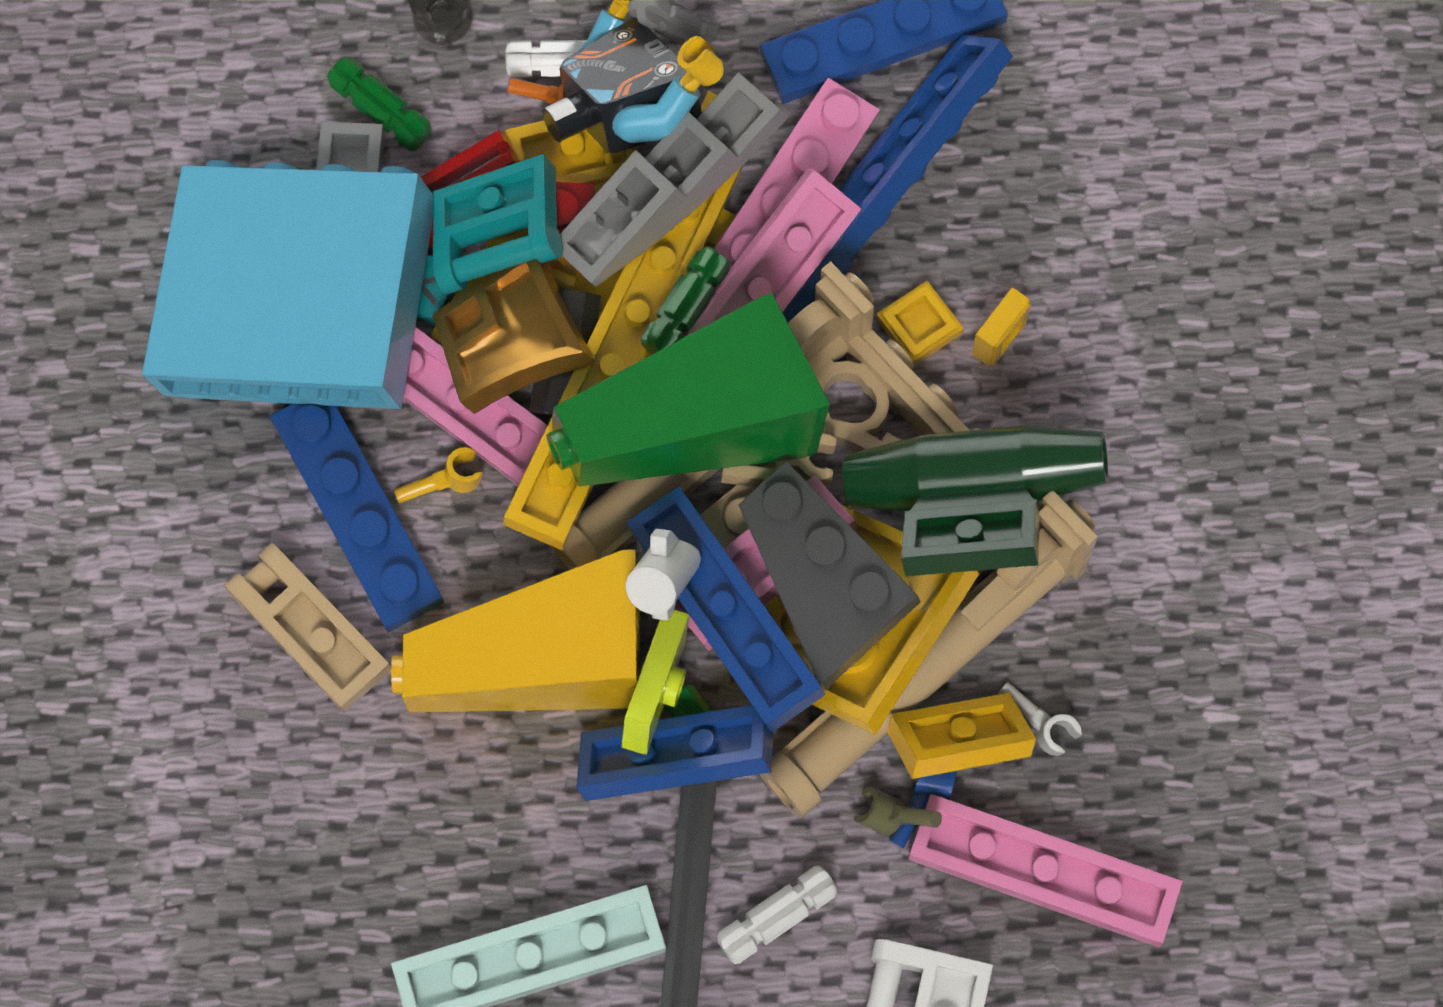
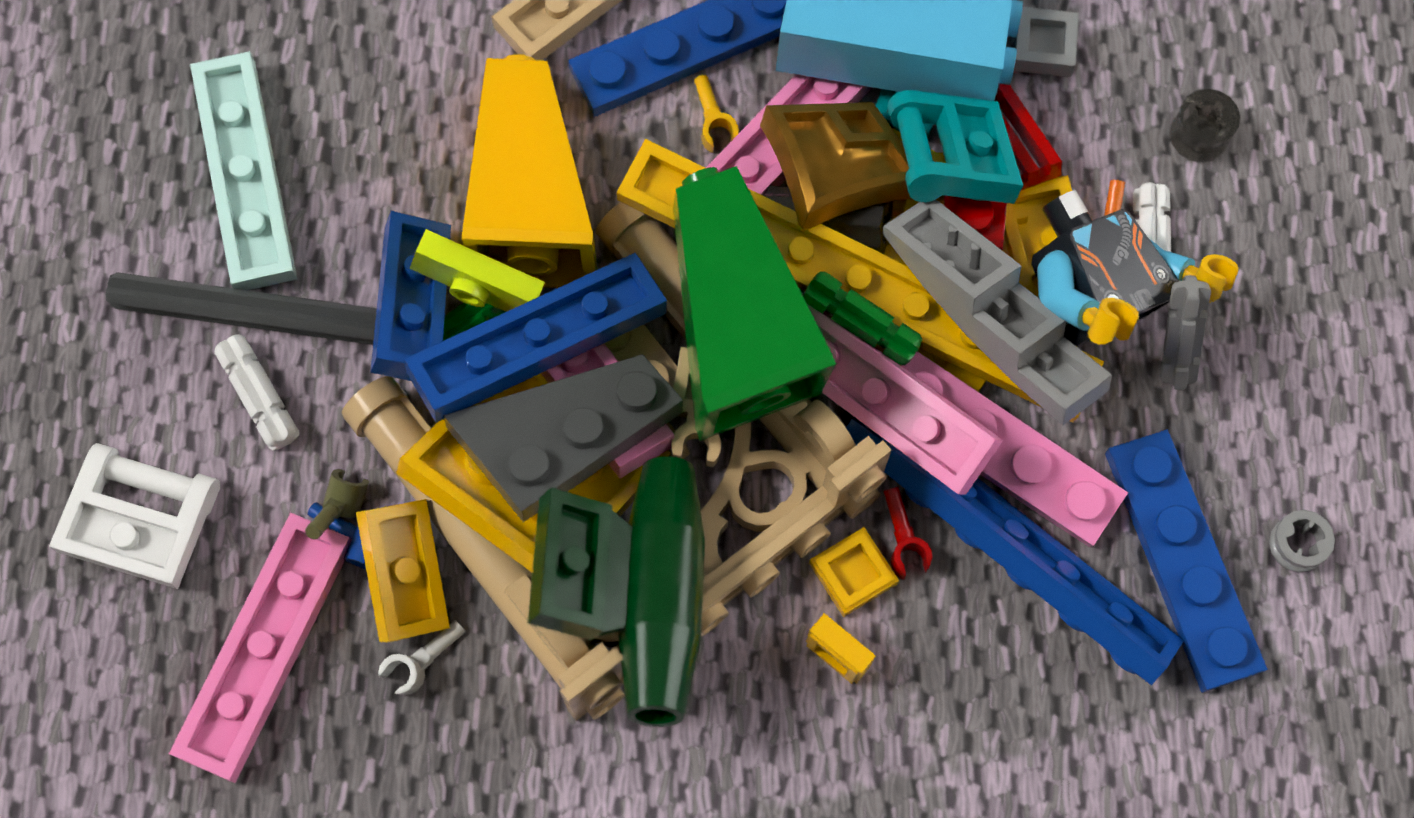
camera: 90 degrees right, 0 degrees up
green axle [327,57,432,151] -> none
white piece [625,529,701,621] -> none
none -> red hand [883,486,933,580]

